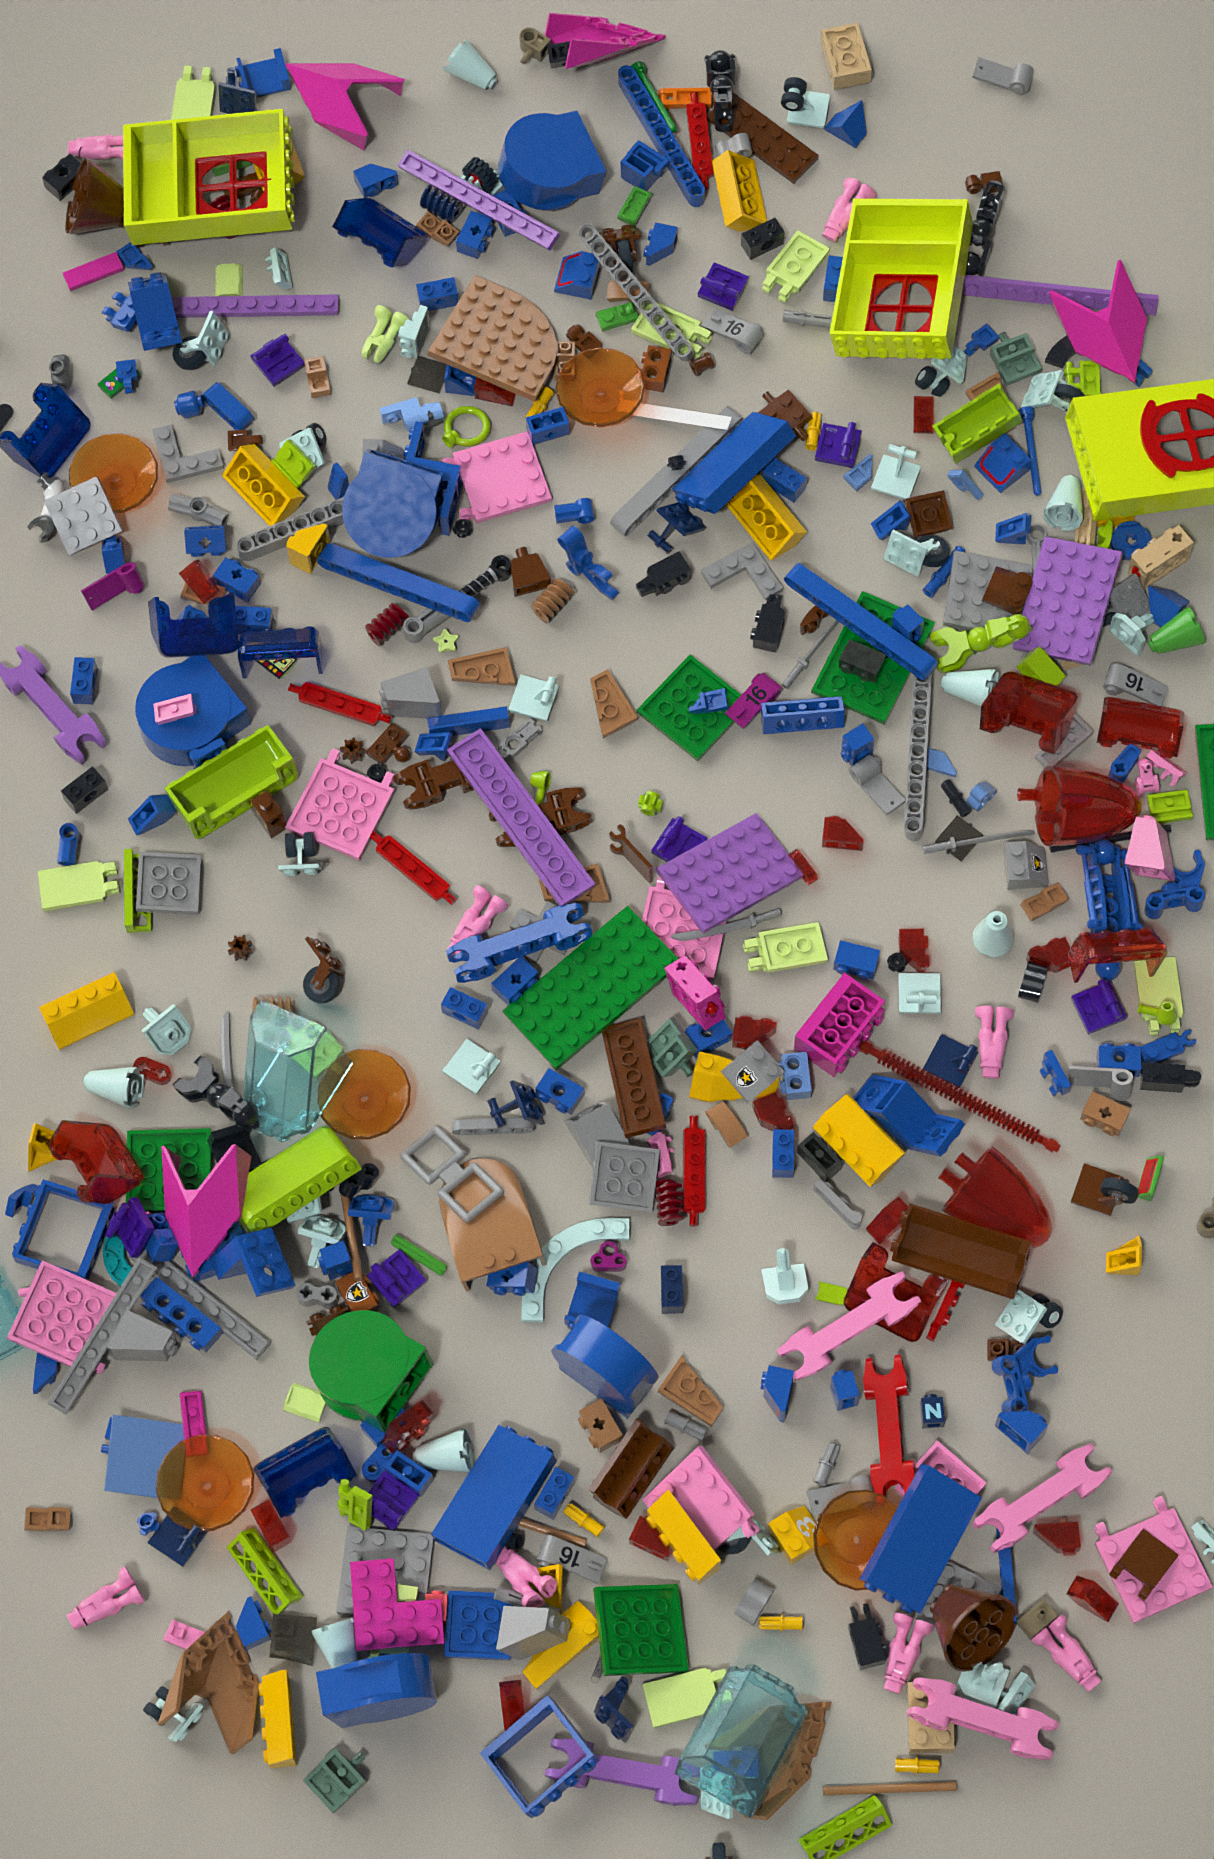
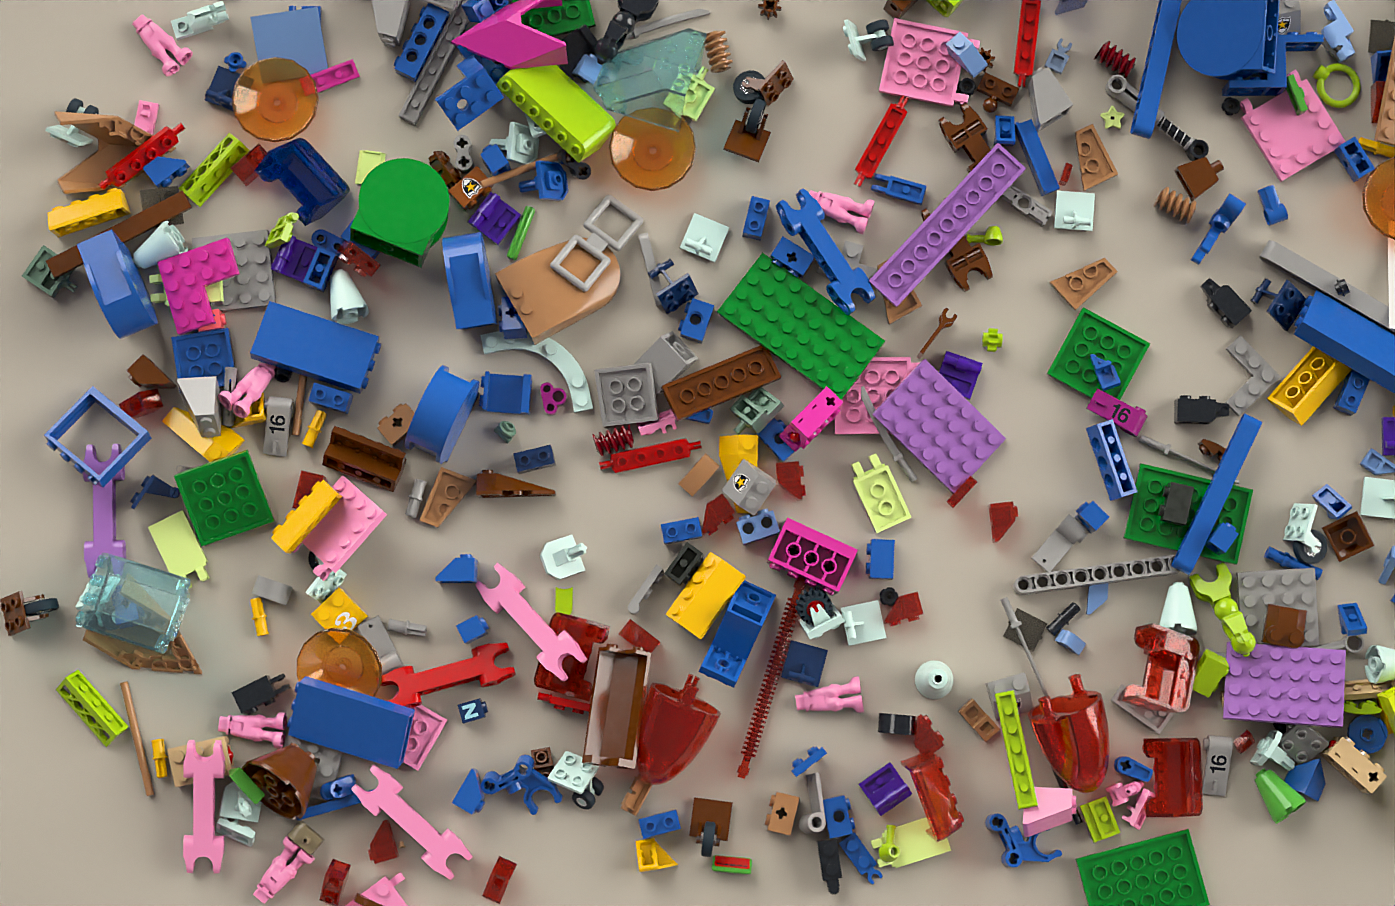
camera: 75 degrees right, 15 degrees up
blue piece [1076,839,1143,981] -> none
none -> reddish brown tile [46,190,192,279]
none -> red plate [98,122,186,190]
none -> reddish brown slope [126,354,177,389]
none -> light aqua plate [171,1,229,40]
none -> bright green slope [229,767,265,804]
none -> blue piece [320,774,357,800]
none -> blue brick [442,232,498,330]
none -> reddish brown wedge [476,470,556,498]
none -> clear red slope [482,856,517,904]
none -> sand green plate [494,421,516,444]
none -> medium blue slope [571,54,603,85]
none -> medium nougat hinge [621,774,654,816]
none -> blue brick [638,809,681,839]
none -> reddish brown plate [723,99,771,163]
none -> plate [795,587,844,640]
none -> blue hinge [871,174,927,205]
none -> medium blue slope [946,32,988,78]
none -> lime tile [995,690,1038,810]
none -> sand blue plate [1044,38,1072,75]
none -> clear red tile [1058,163,1073,186]
none -> clear red tile [1233,730,1255,754]
none -> bright green plate [1286,74,1308,115]

